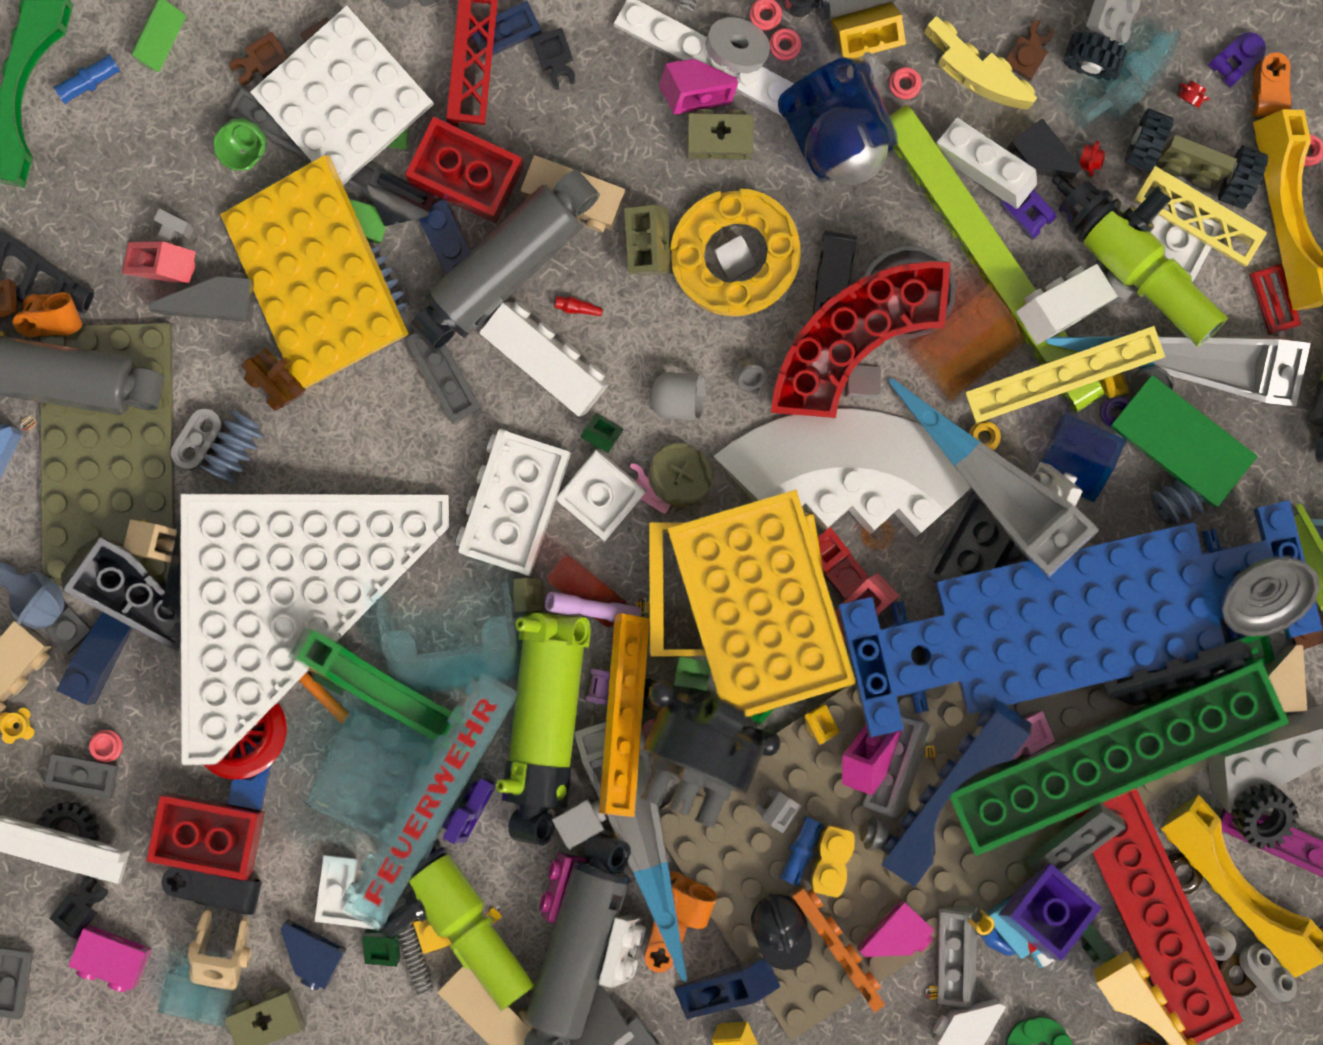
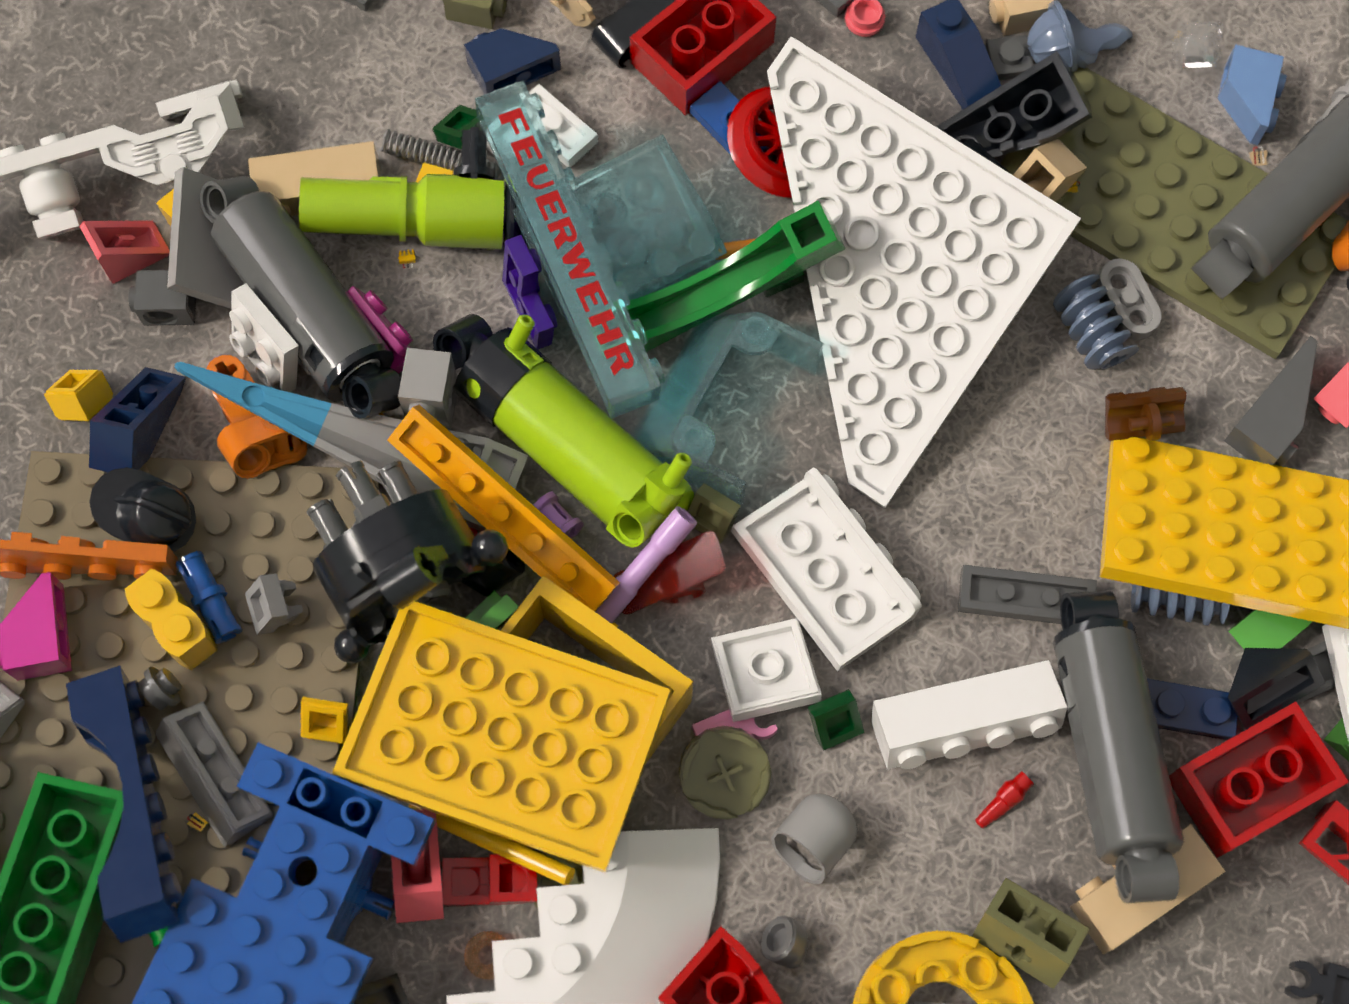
camera: 130 degrees right, 15 degrees down
dark pink slope [842,724,902,795] -> none
bright pink plate [1012,711,1055,759] -> none

